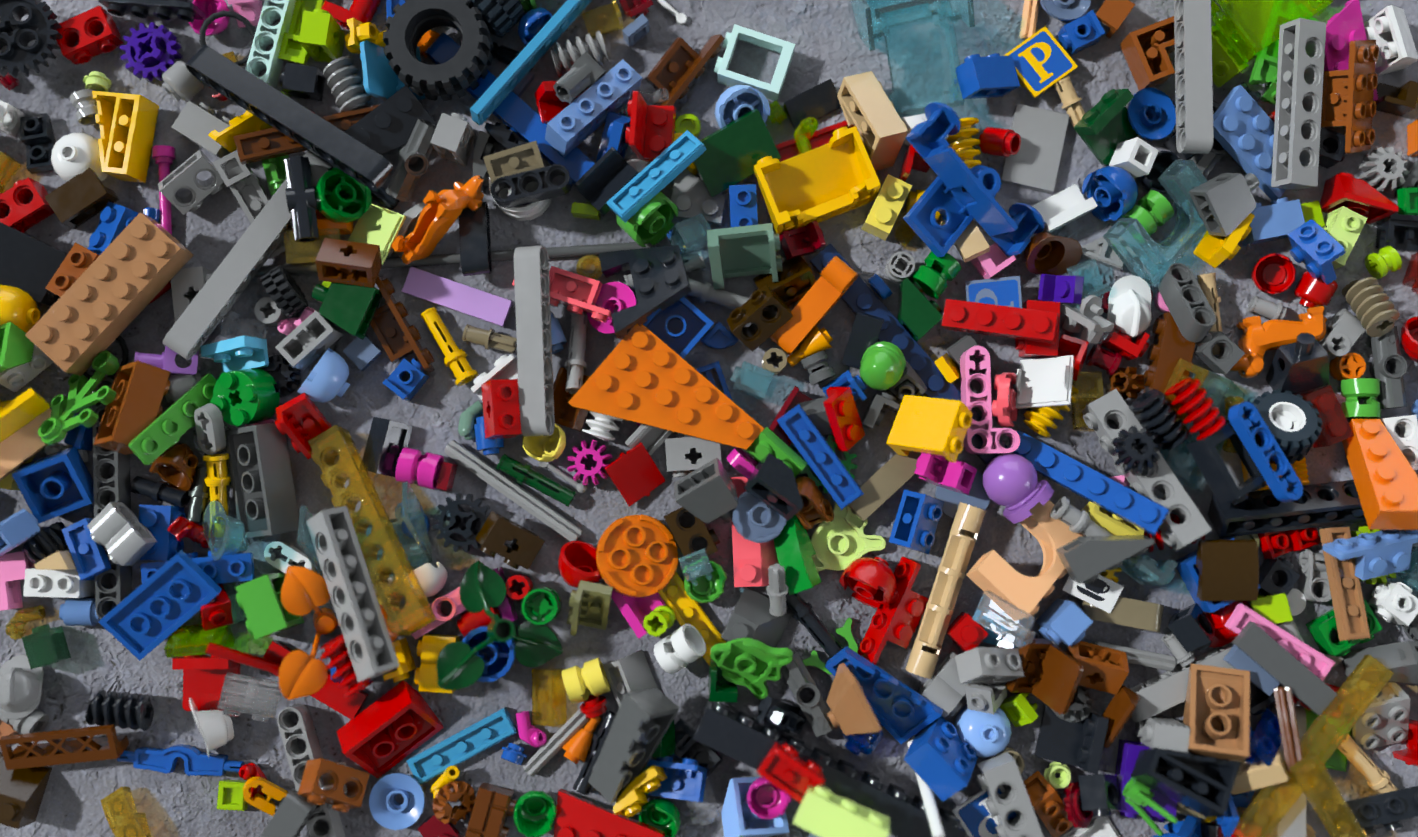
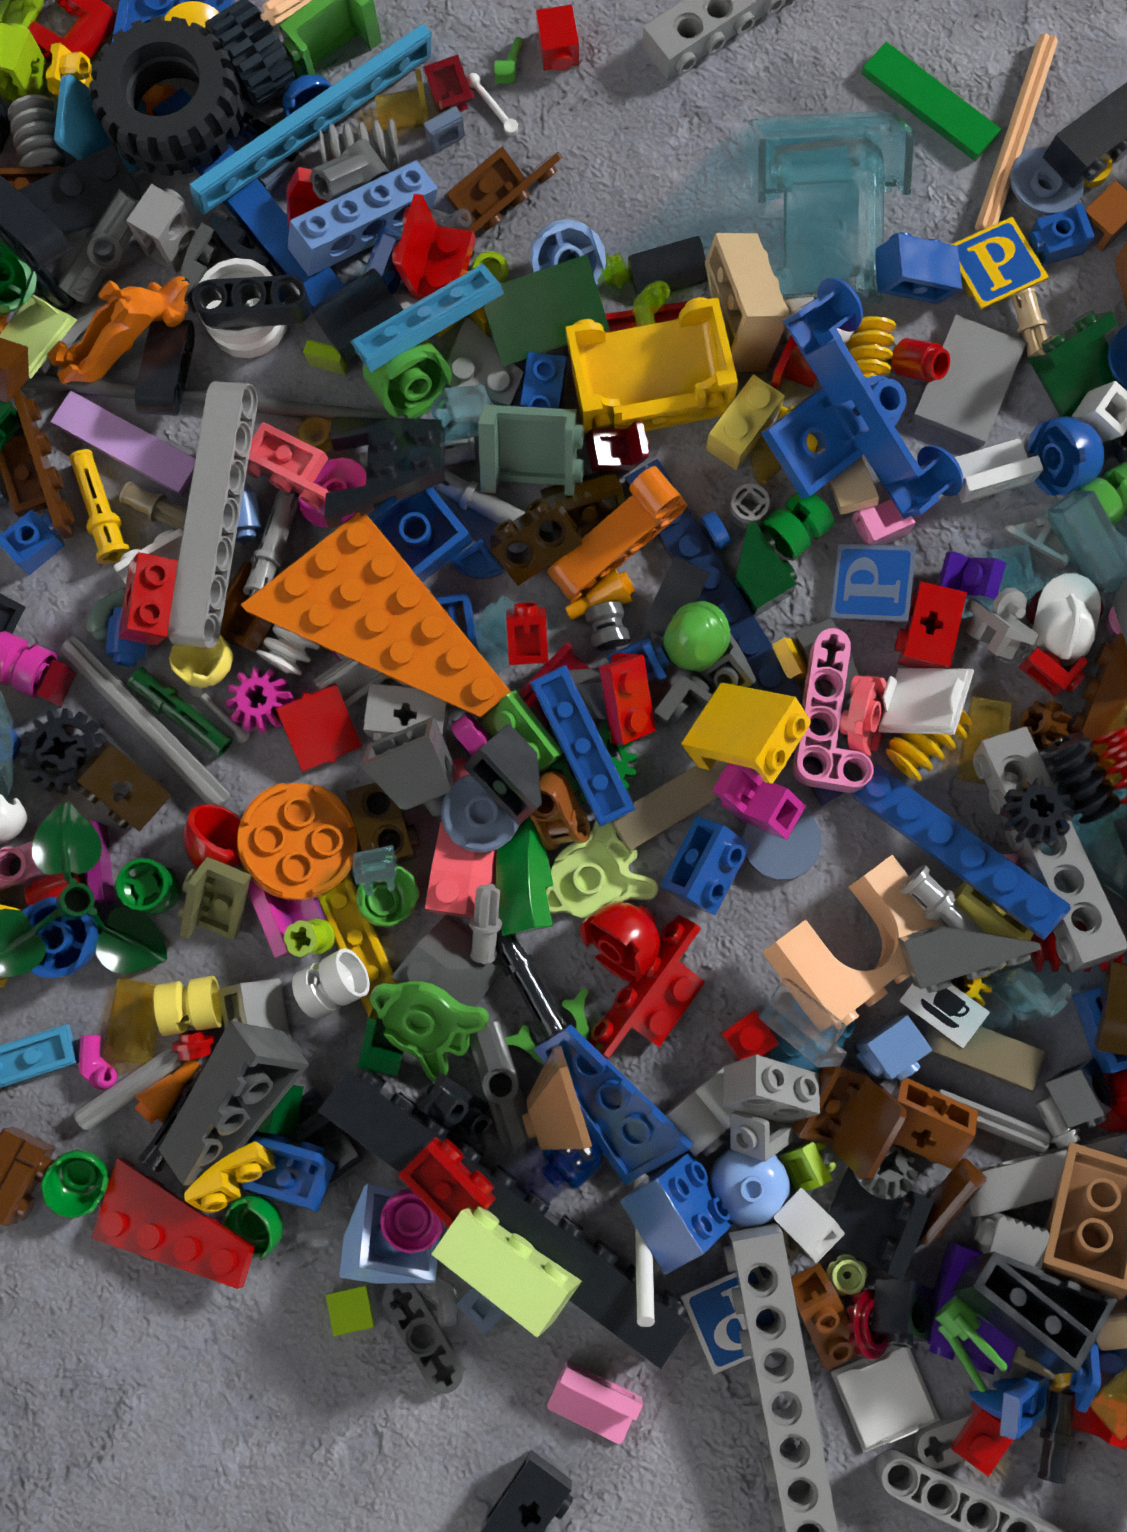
camera: 15 degrees right, 5 degrees down
dark tan panel [483,140,545,183] -> none
blue plate [501,743,527,765] -> none
red bush [505,574,533,600] -> none
light aqua window [714,24,795,102] -> none
dark tan bush [762,348,787,375] -> none
tan piece [906,502,986,679] -> none
red brick [941,299,1060,344] -> none
medium lavender tile [983,453,1054,524] -> none
reddish brown piece [1024,232,1082,275] -> none
red panel [1058,334,1089,381] -> none
dark red bush [1085,343,1122,376] -> none
none -> red bracket [506,602,549,665]
none -> white panel [774,1188,845,1263]

